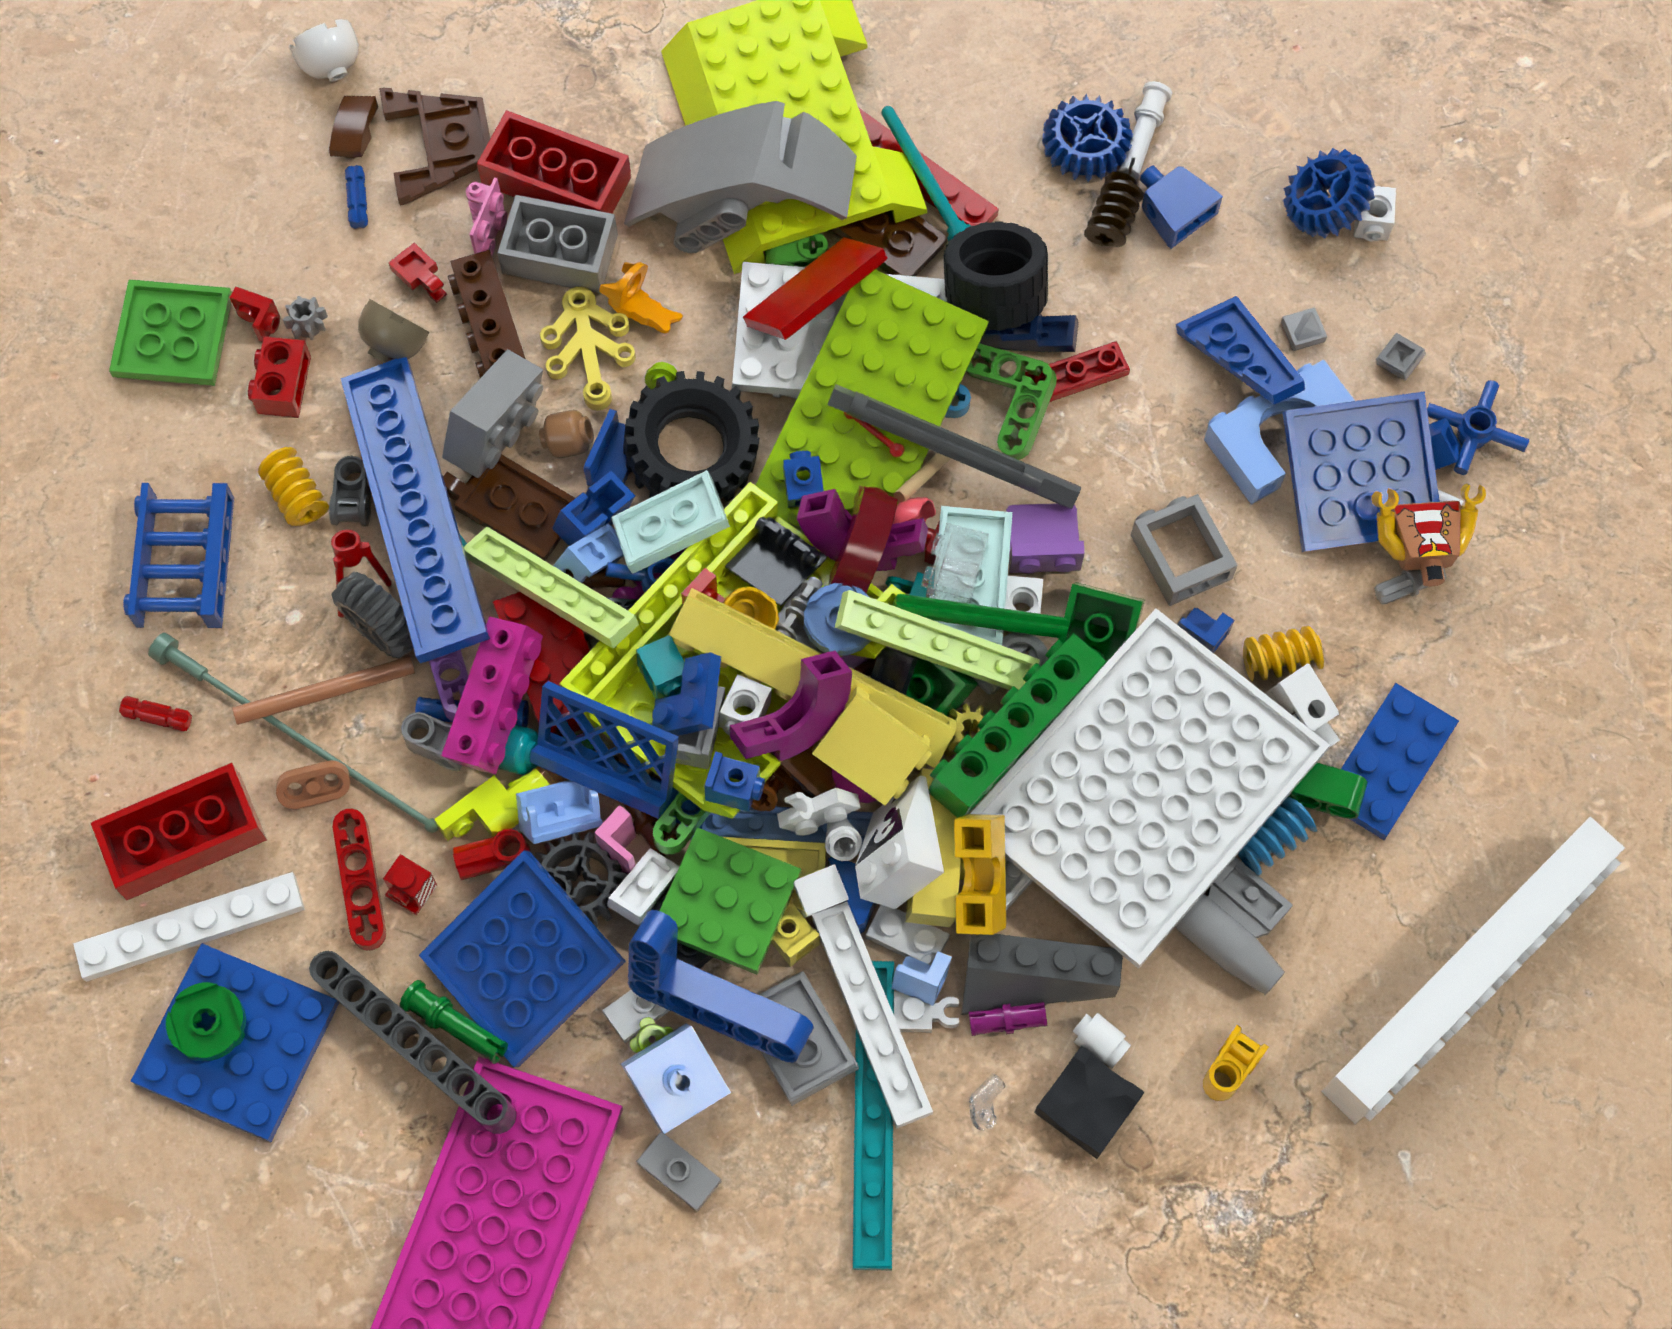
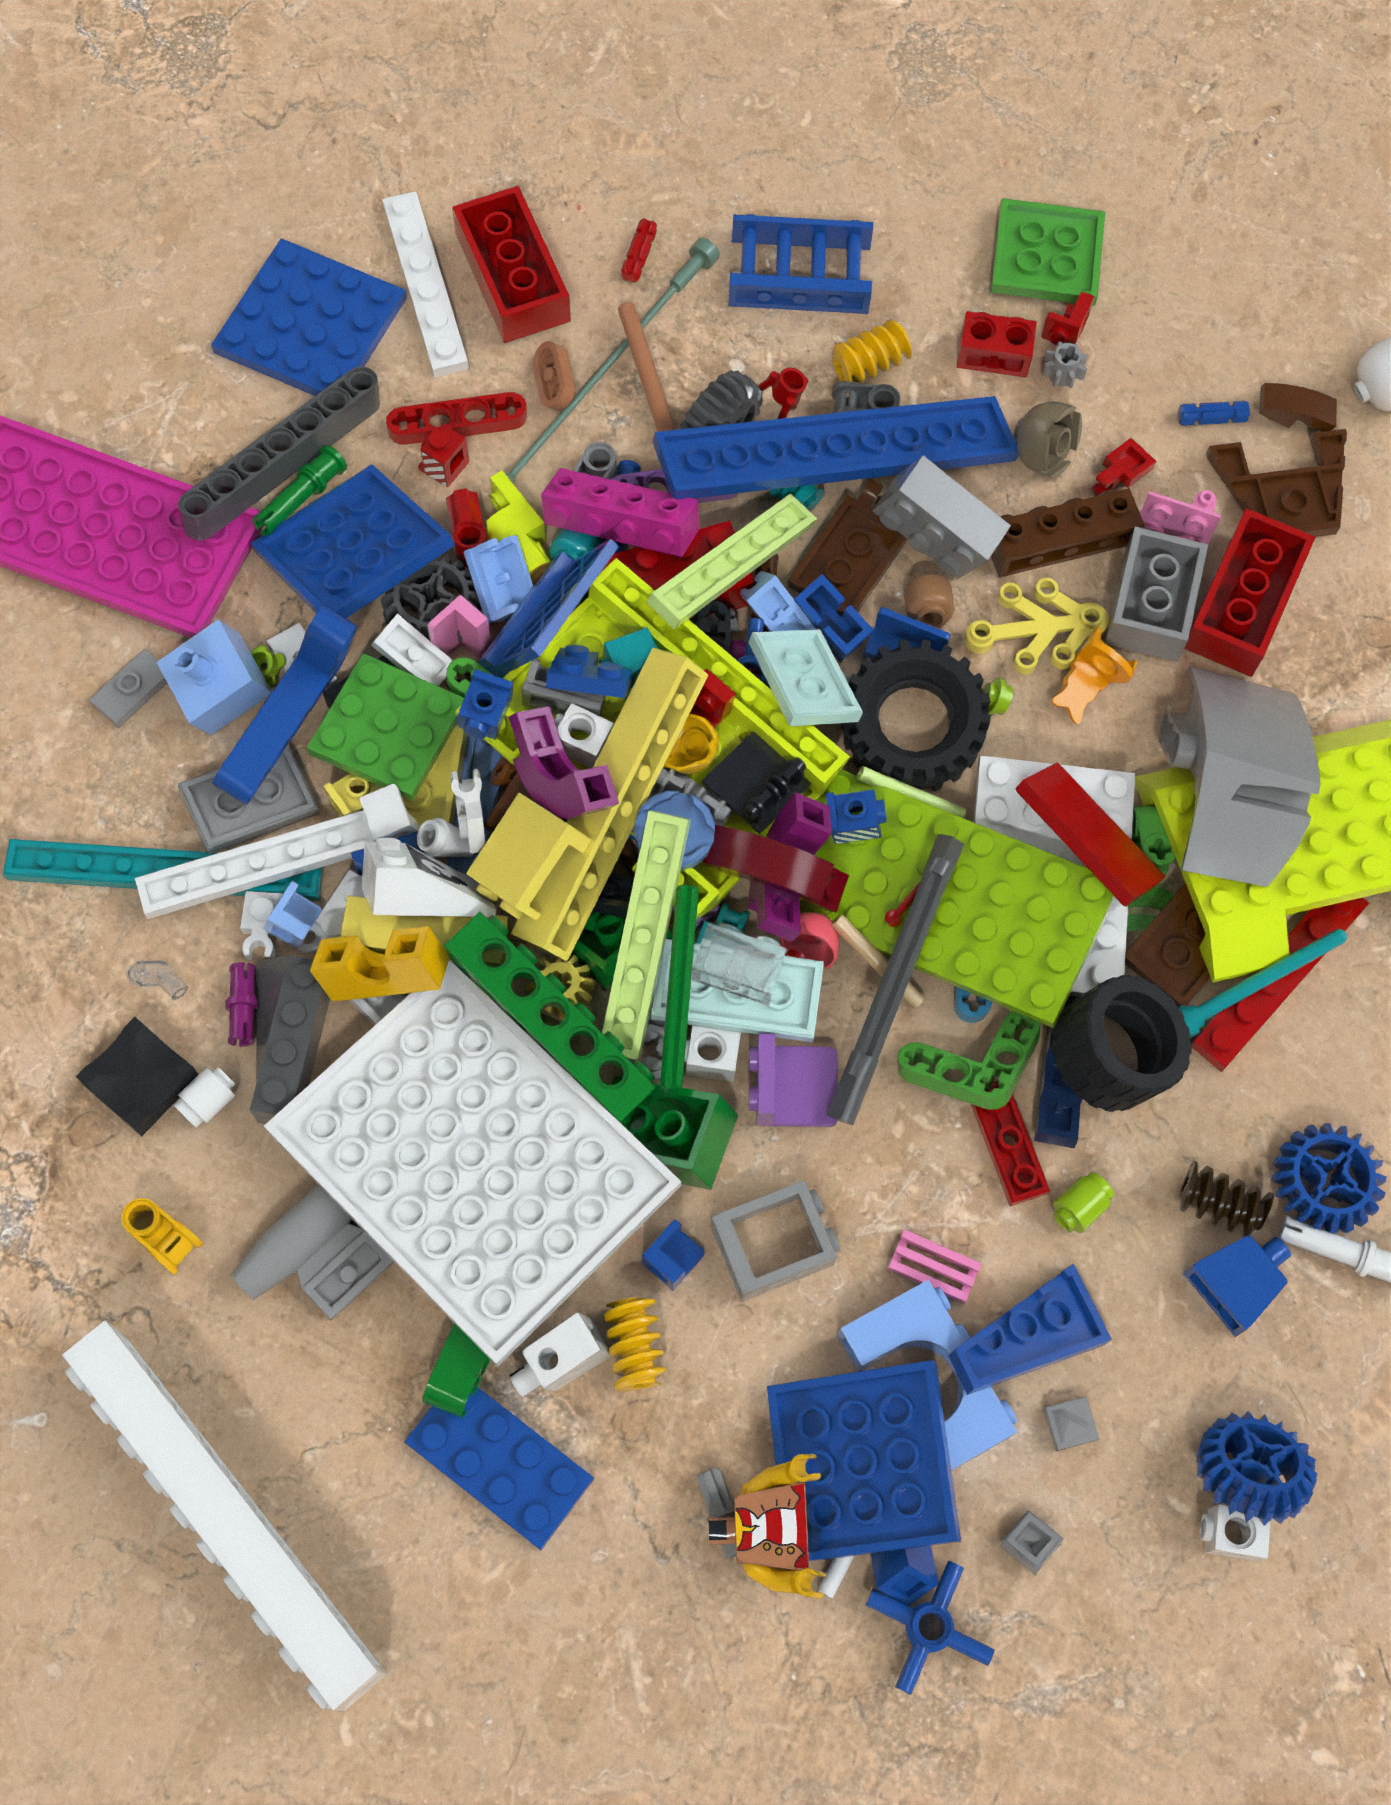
camera: 90 degrees right, 0 degrees up
green plate [166,982,246,1061] -> none
dark azure piece [1238,797,1317,876] -> none
none -> yellowish green piece [857,766,966,818]
none -> bright pink tile [887,1229,981,1304]
none -> lime brick [1053,1172,1115,1233]

